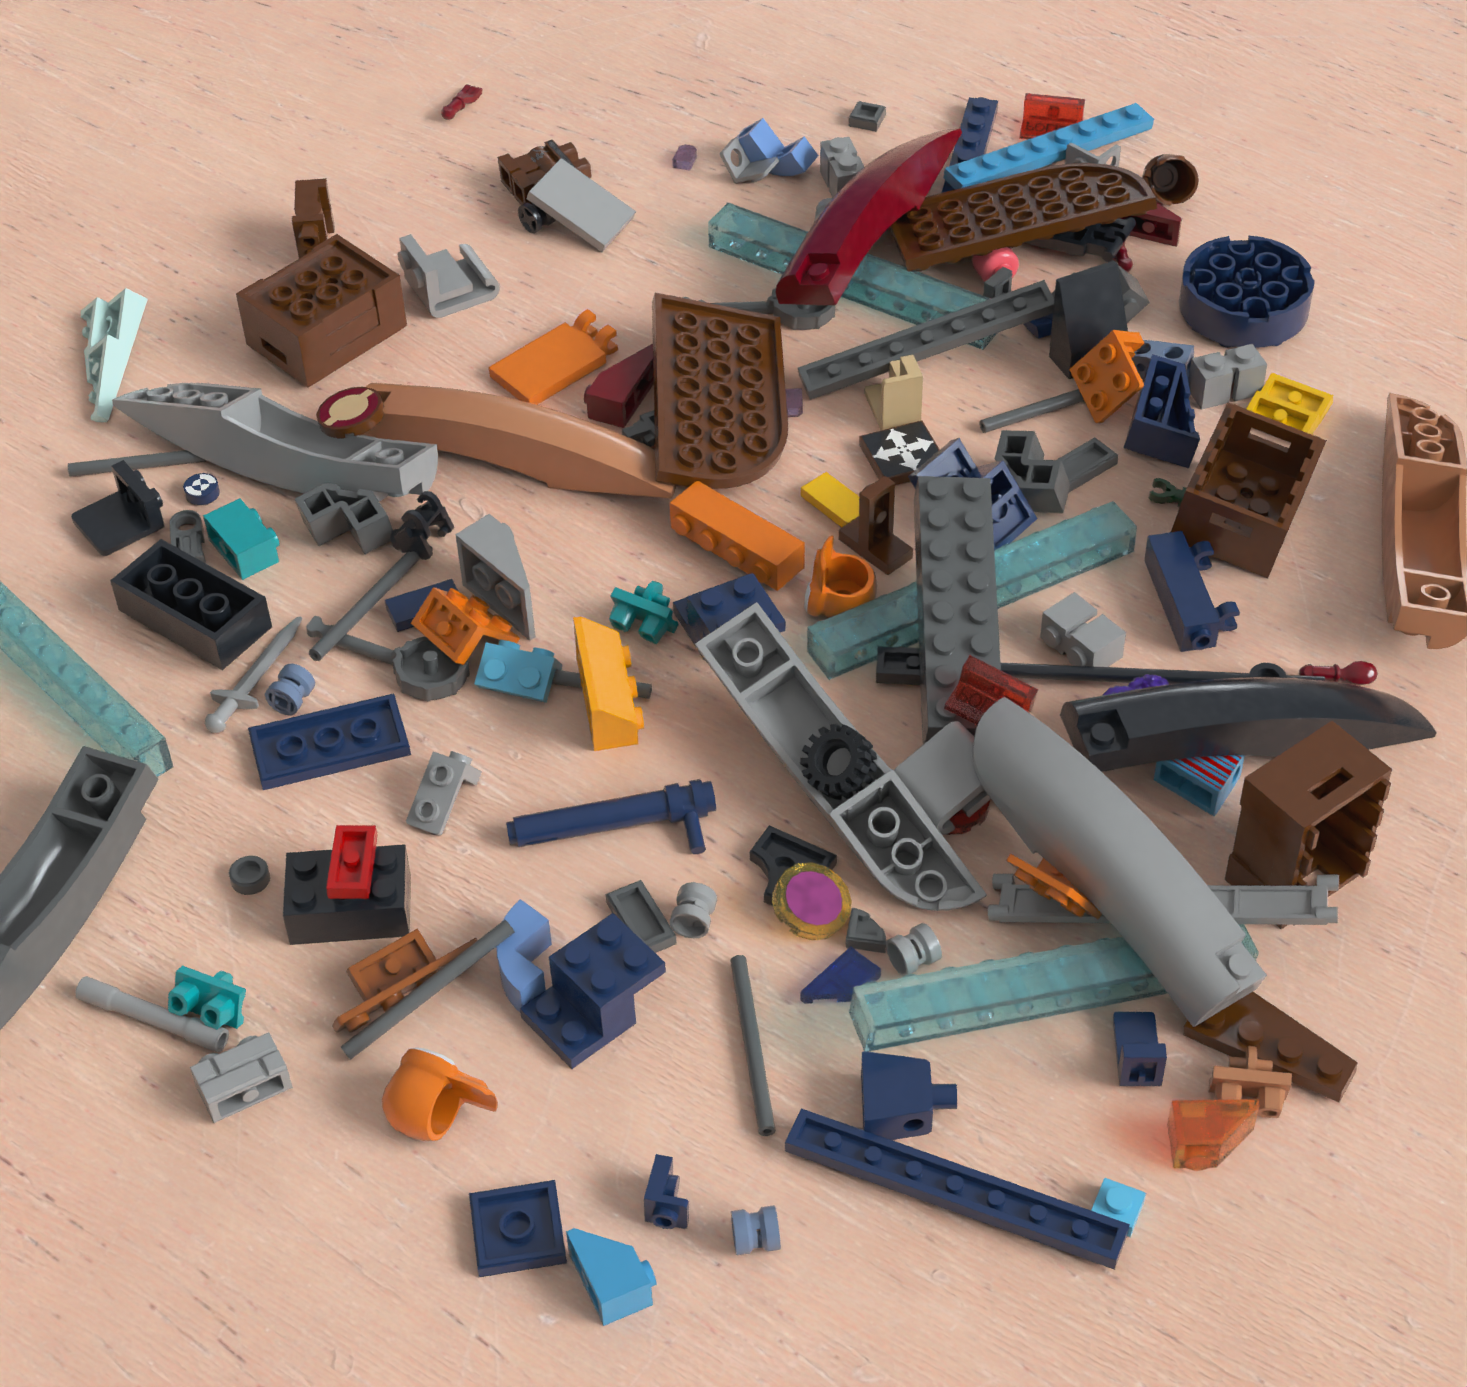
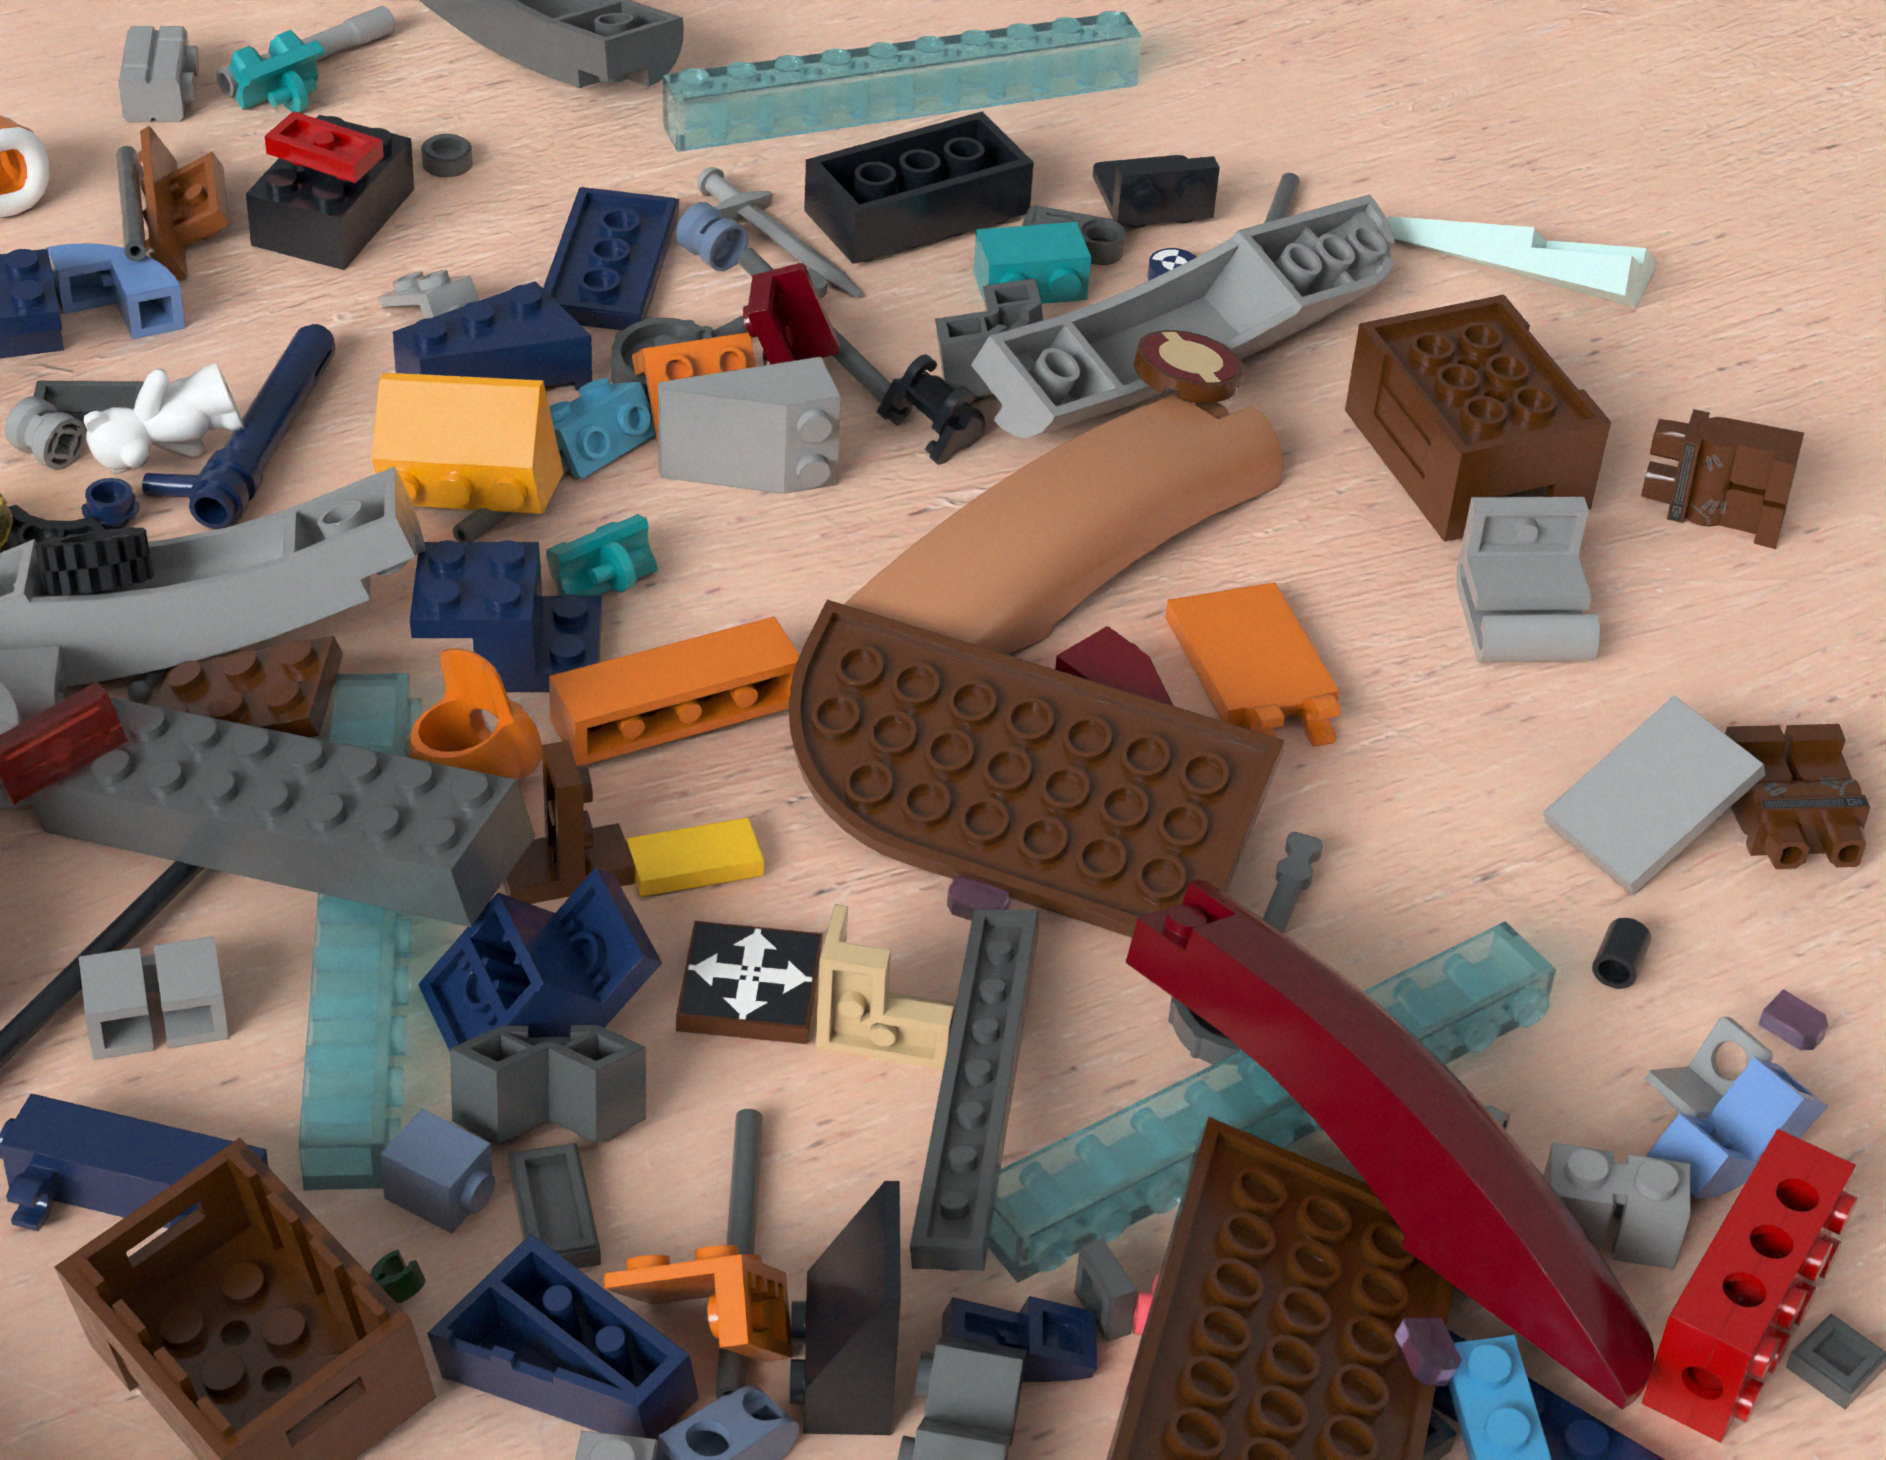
camera: 110 degrees right, 5 degrees down
none -> dark blue plate [81,478,140,530]
none -> white piece [84,363,245,474]
none -> reddish brown plate [155,636,343,738]
none -> sand blue brick [380,1109,495,1233]
none -> dark blue wedge [393,281,592,391]
none -> dark red bracket [743,263,840,366]
none -> clear purple piece [1394,1318,1462,1386]
none -> black hinge [1592,918,1651,989]
none -> red brick [1641,1129,1858,1443]

